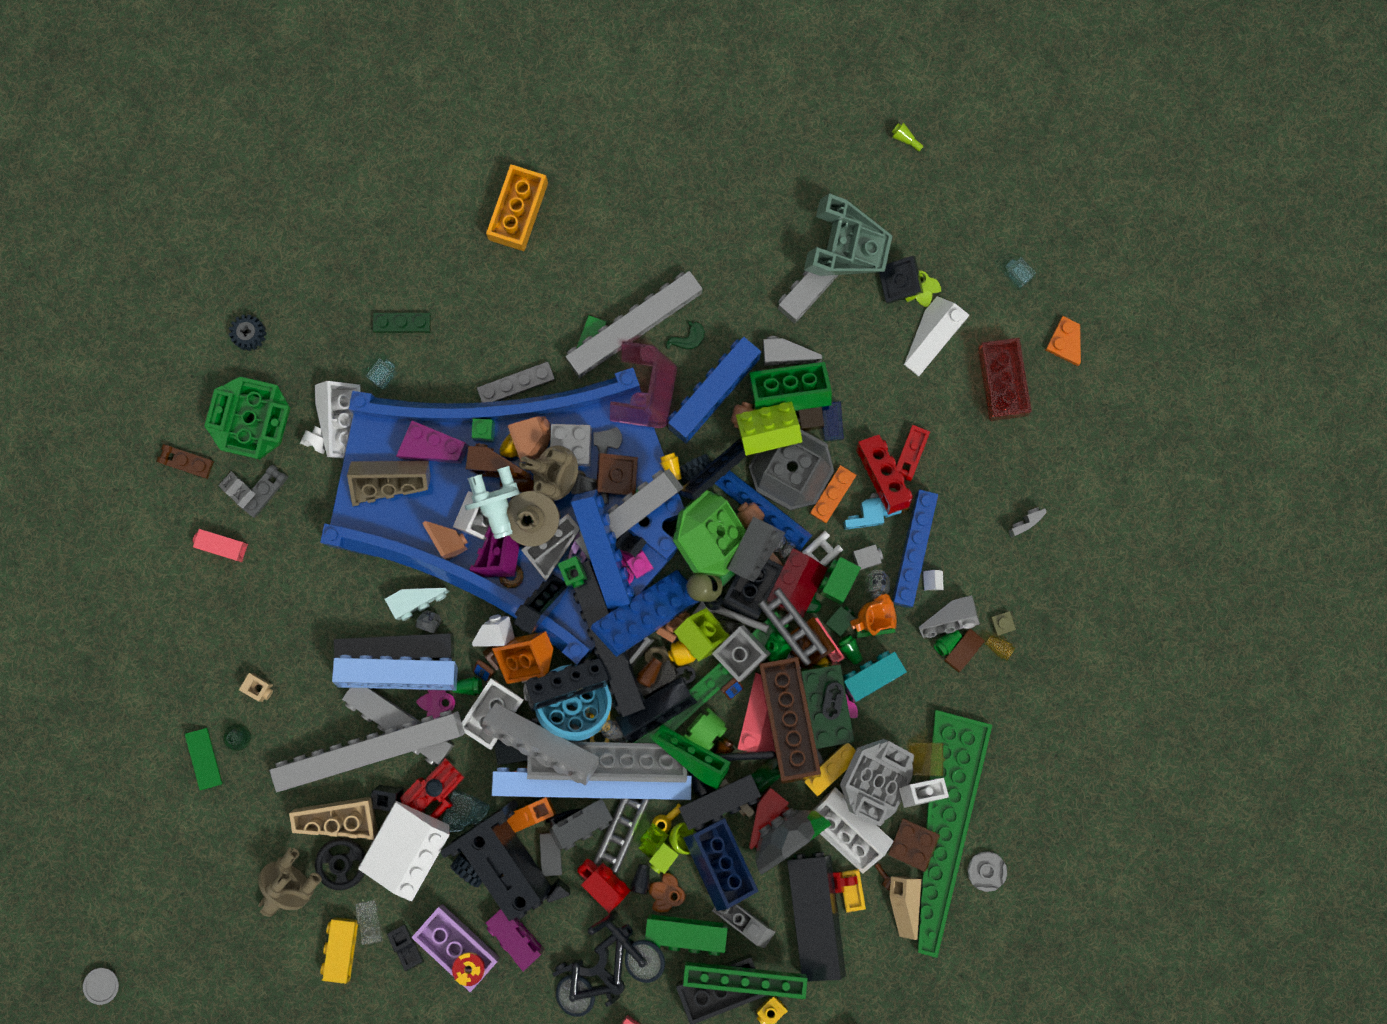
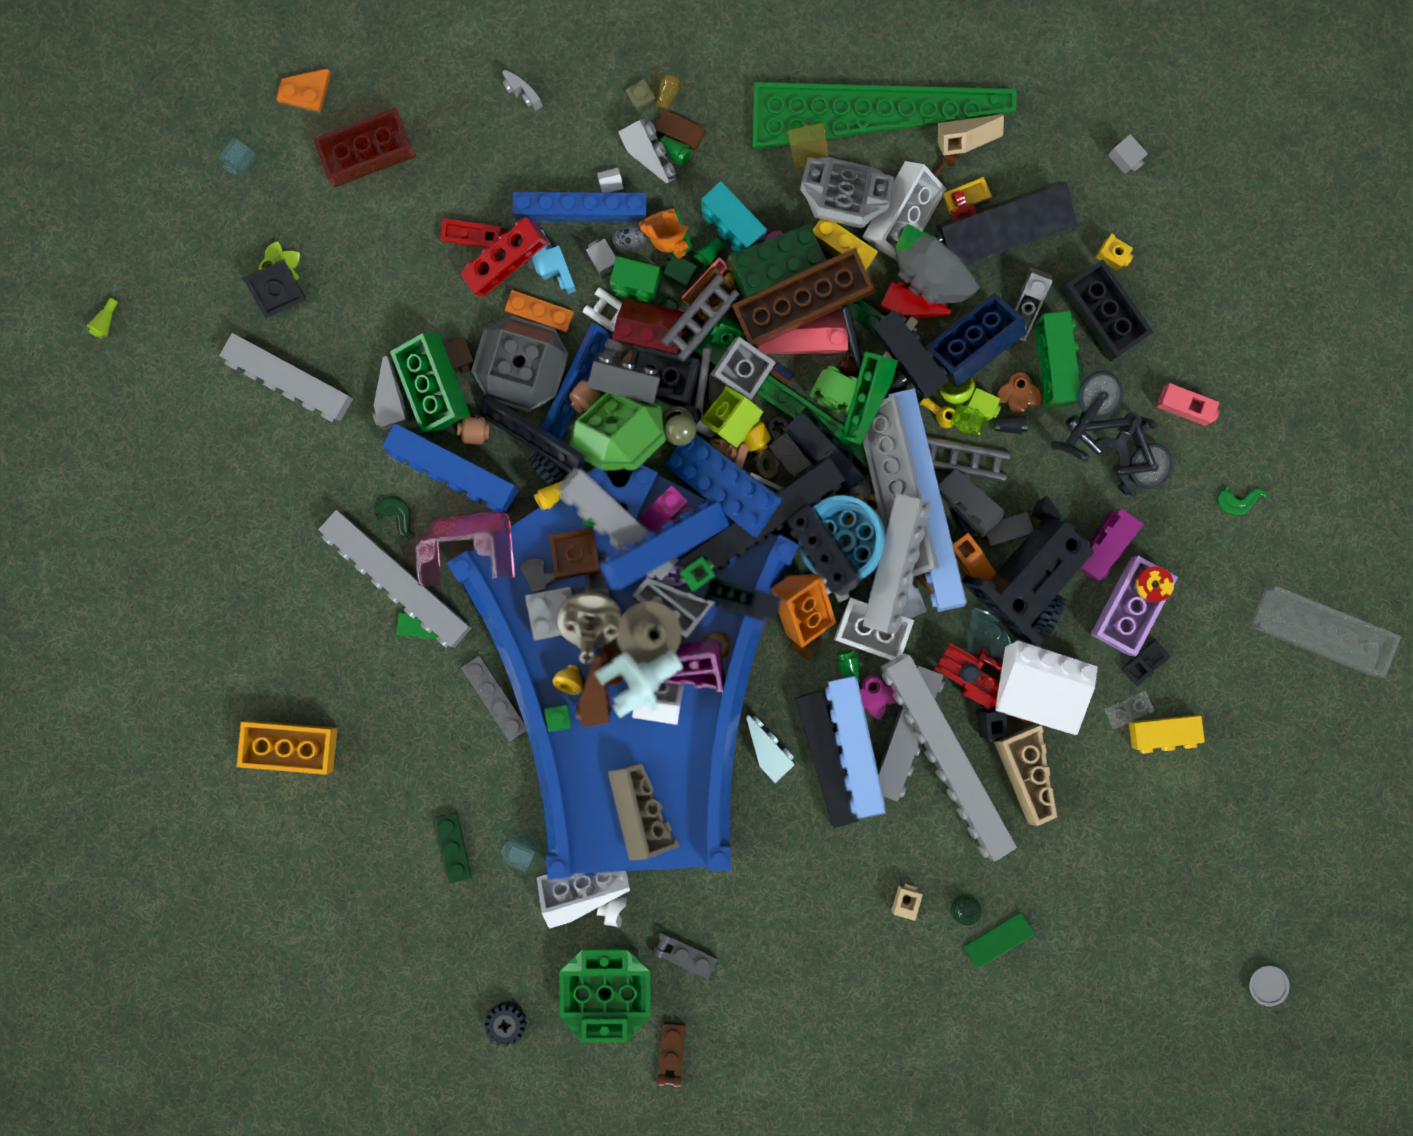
camera: 105 degrees left, 5 degrees up
coral brick [193,529,248,562] -> none
light grey slope [218,471,255,508] -> none
dark tan piece [258,847,322,917] -> none
black wheel [315,838,365,890] -> none
magenta wedge [396,421,468,463] -> none
dark grey rock [415,611,441,634] -> none
nougat slope [422,521,468,561] -> none
white slope [472,614,515,646] -> none
slope [473,660,496,683] -> none
nougat slope [508,416,551,462] -> none
red brick [577,859,631,913] -> none
black slope [615,531,647,557] -> none
reddish brown cone [636,657,662,688] -> none
green brick [683,961,808,999] -> none
lime brick [736,401,802,456] -> none
sand green wedge [804,193,892,276] -> none
clear blue tile [822,401,844,441] -> none
black beam [822,681,844,720] -> none
reddish brown plate [888,818,941,872] -> none
white slope [899,778,949,808] -> none
white wedge [904,296,969,377] -> none
light grey tile [967,851,1007,892] -> none

